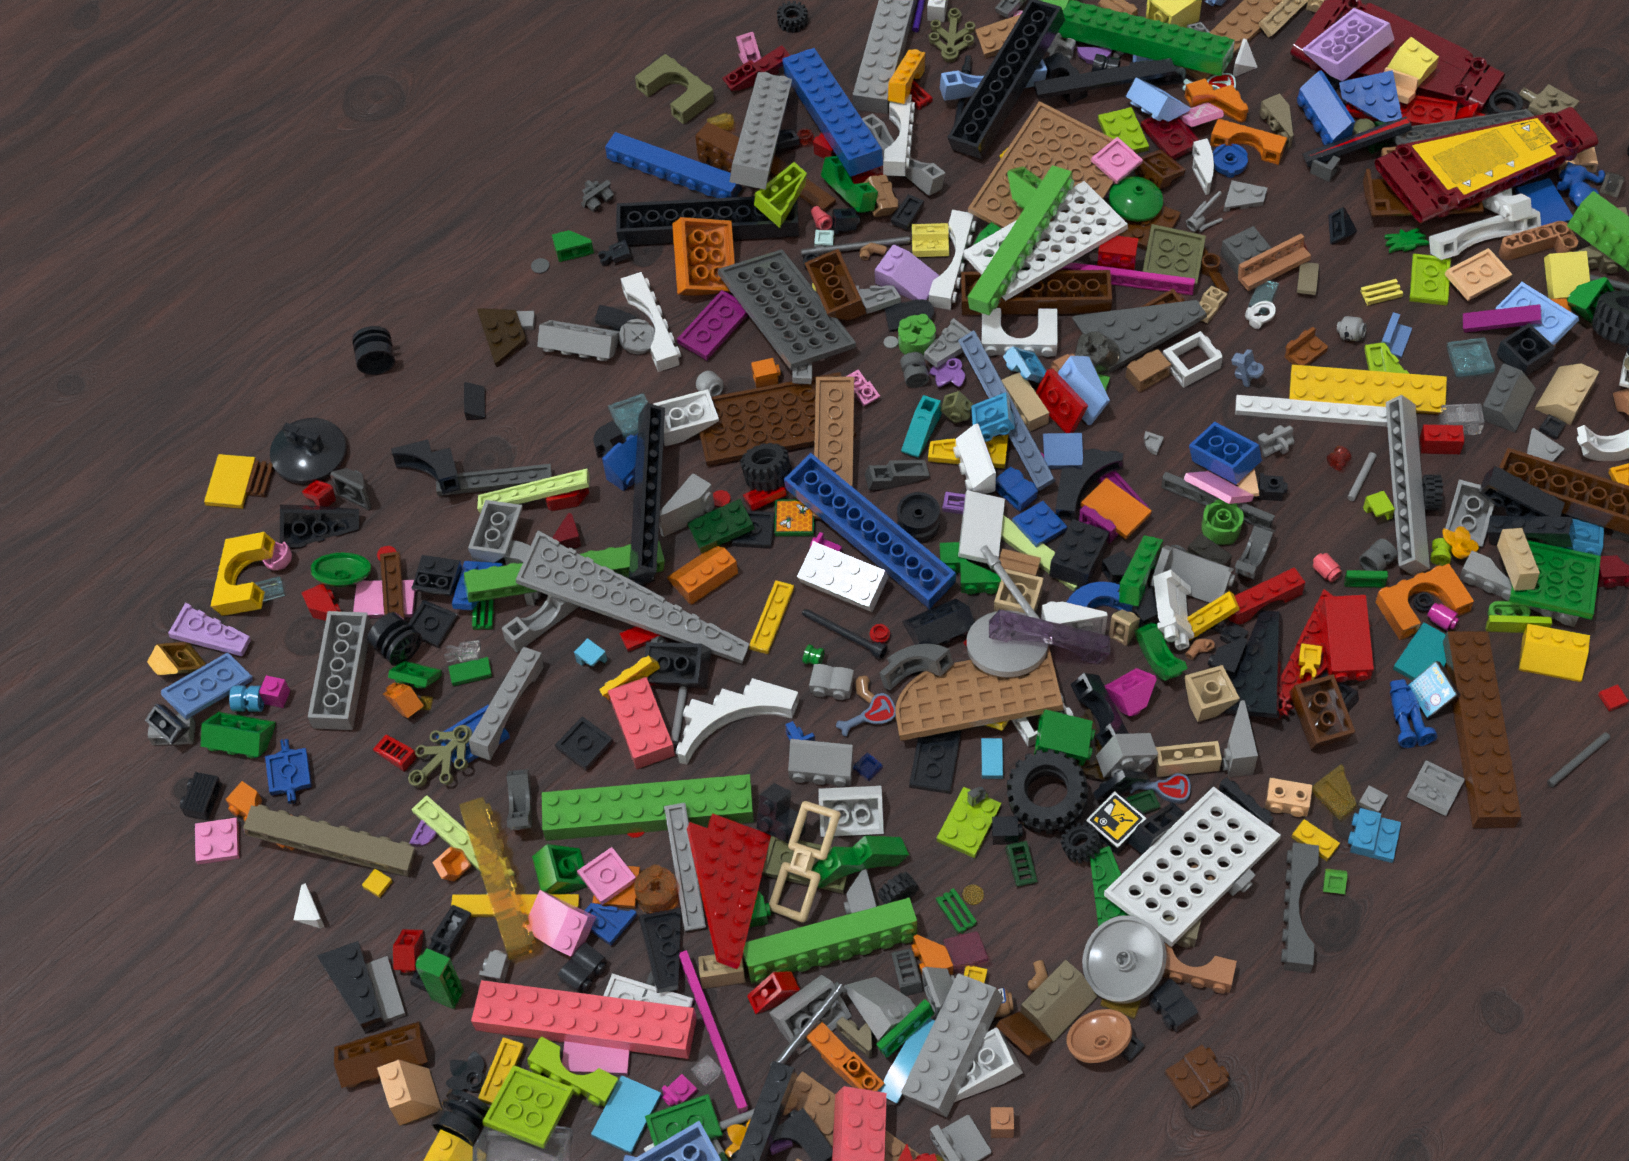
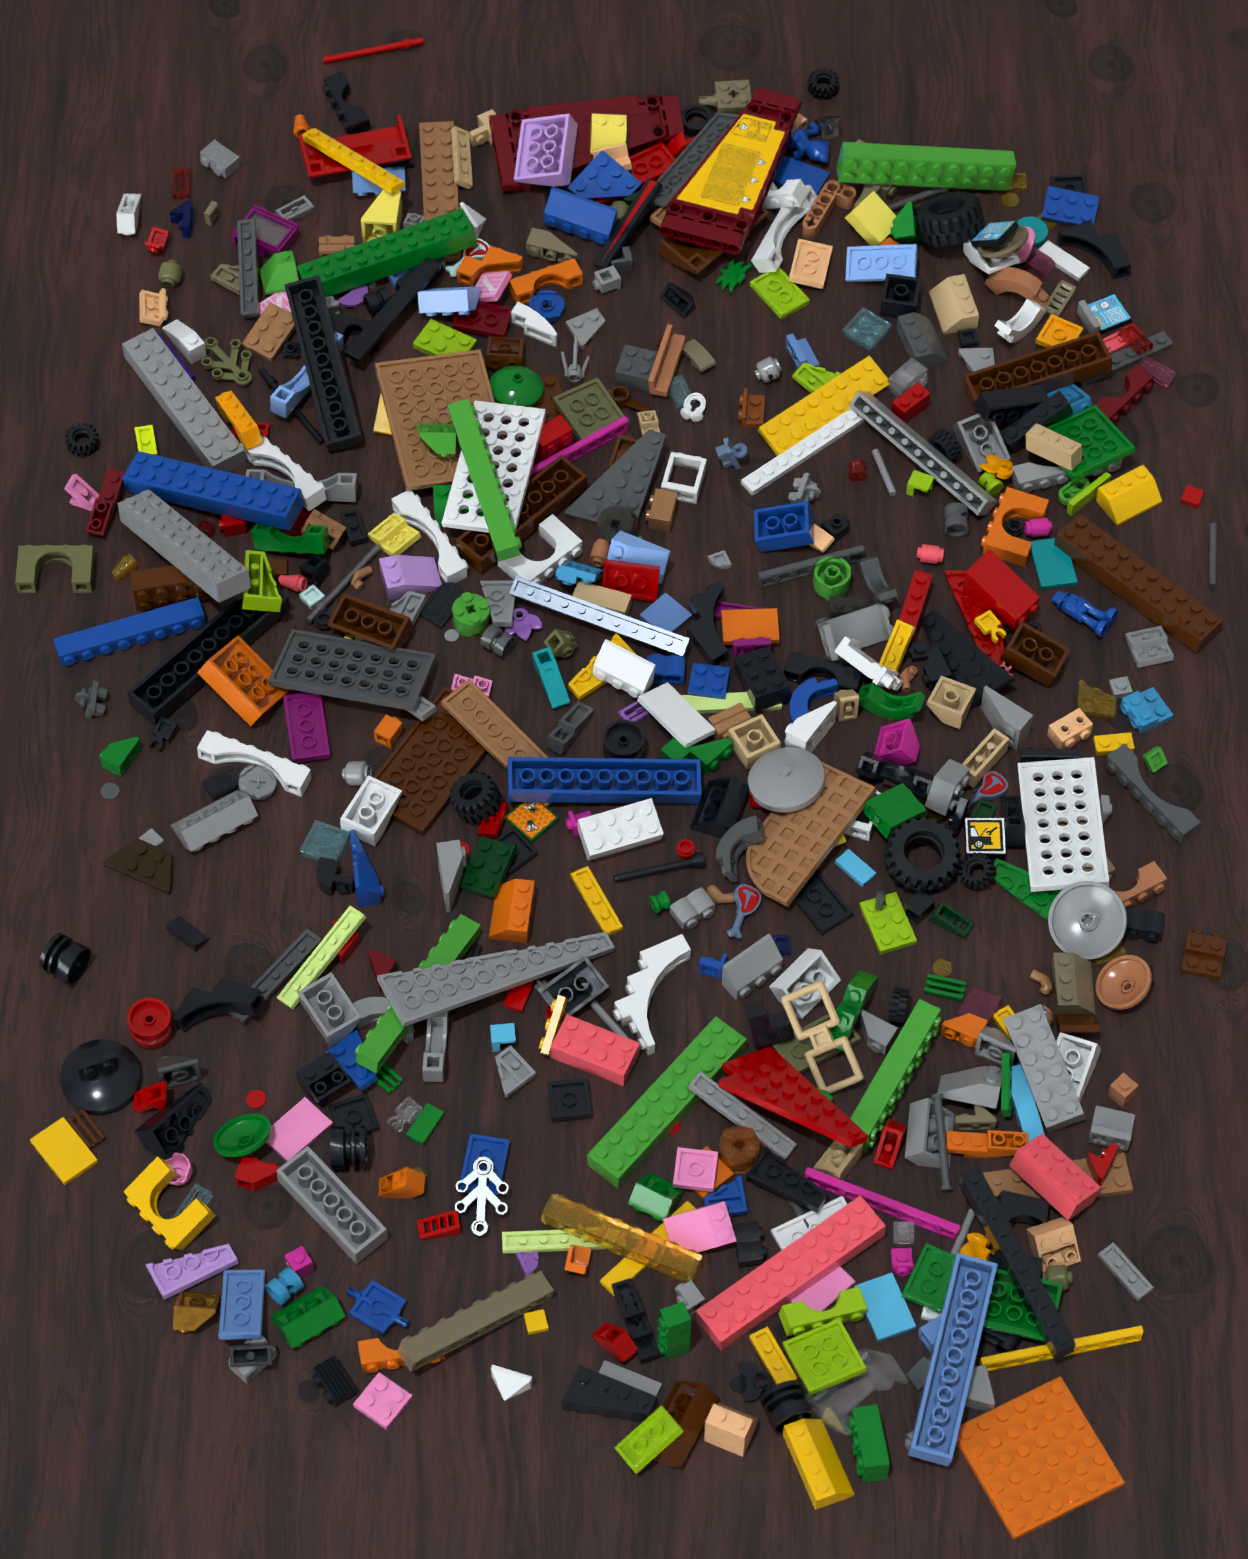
camera: 50 degrees left, 0 degrees up
reddish brown tile [380,551,405,619] -> none
green plate [388,661,442,688] -> none
light grey arch [469,647,544,760] -> none
dark grey arch [507,769,532,830] -> none
black brick [629,403,665,583] -> none
dark grey slope [891,948,923,996] -> none
dark azure plate [971,392,1015,442] -> none
light grey bar [980,545,1051,640] -> none
clear purple arch [989,609,1110,665] -> none
bright pink tile [1091,137,1143,184] -> none
green arch [1119,535,1163,607] -> none
bright pink tile [1184,471,1254,504] -> none
green tile [1344,570,1388,588] -> none
light yellow tile [1360,279,1403,306] -> none
tile [1408,661,1461,719] -> none
magenta tile [1463,304,1542,333] -> none
none -> red wheel [127,998,173,1049]
none -> neon yellow plate [134,425,158,456]
none -> light grey wing [495,1045,536,1098]
none -> light grey brick [593,265,621,294]
none -> lime tile [614,1405,684,1474]

